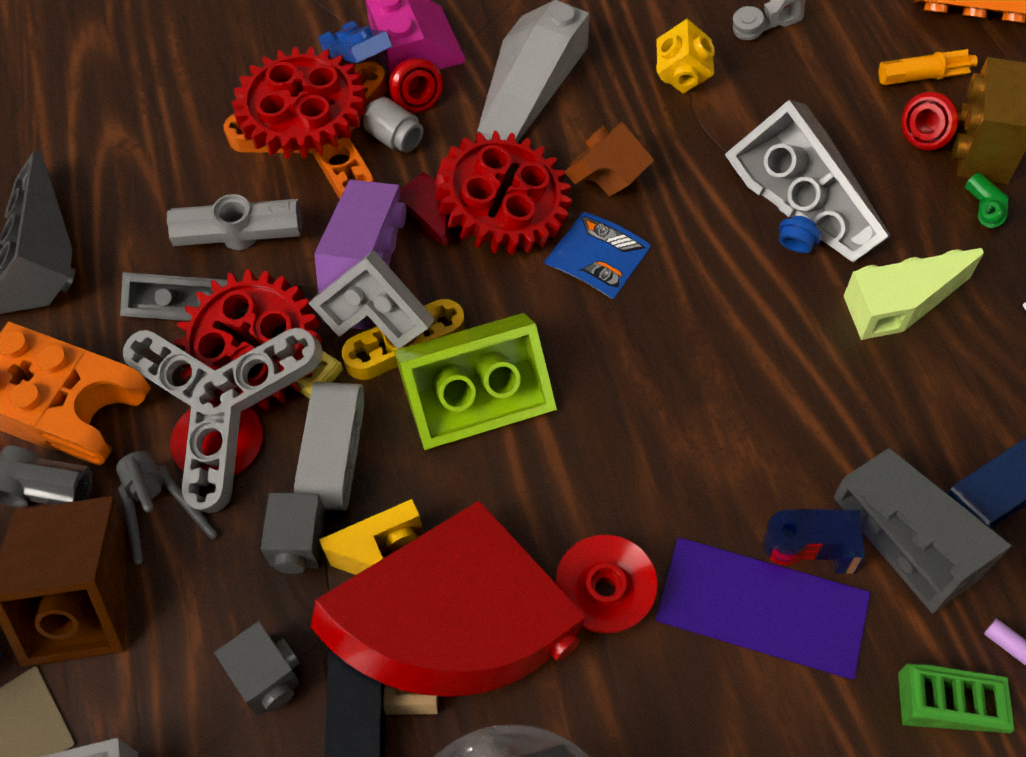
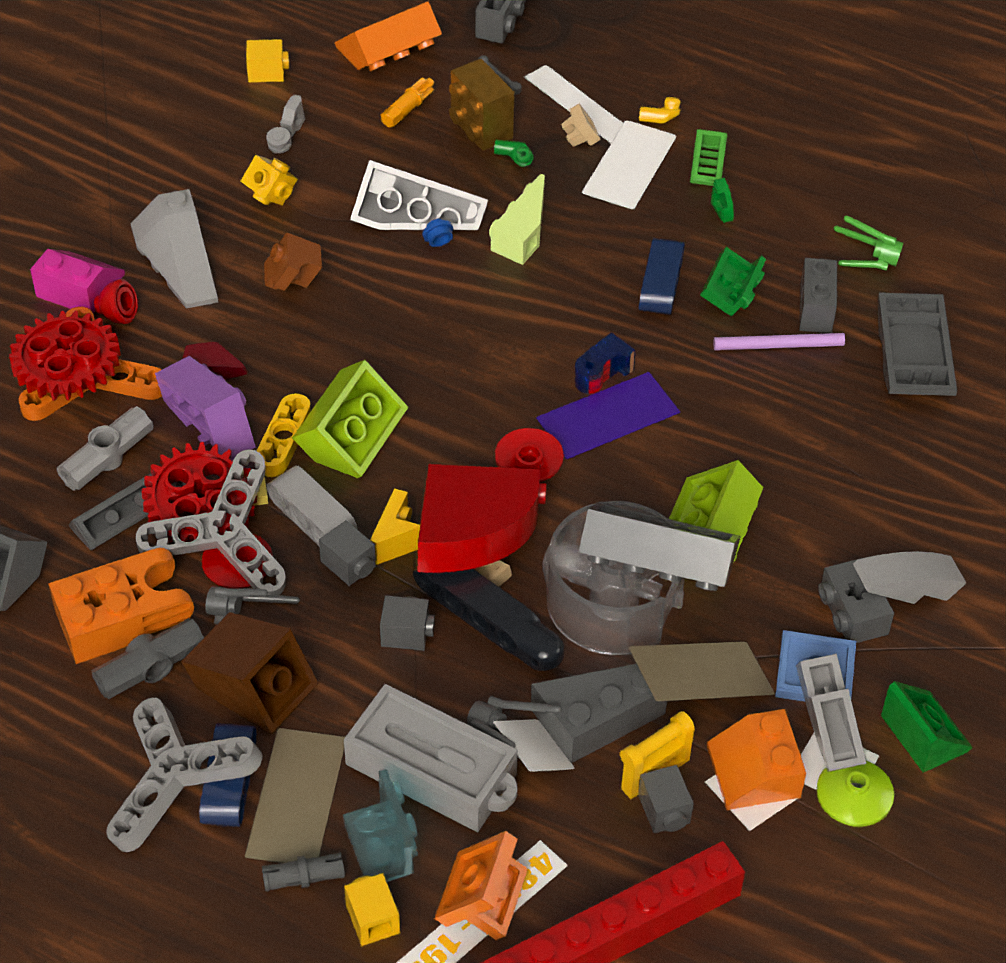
camera: 50 degrees left, 10 degrees down
light grey plate [308,250,435,349] -> none
blue plate [318,20,392,63] -> none
light grey brick [363,97,423,153] -> none
red gear [435,131,572,255] -> none
blue sticker [544,212,651,298] -> none
dark grey wedge [833,448,1012,614] -> none
bright green slope [898,663,1014,733] -> none
red brick [901,92,960,150] -> none

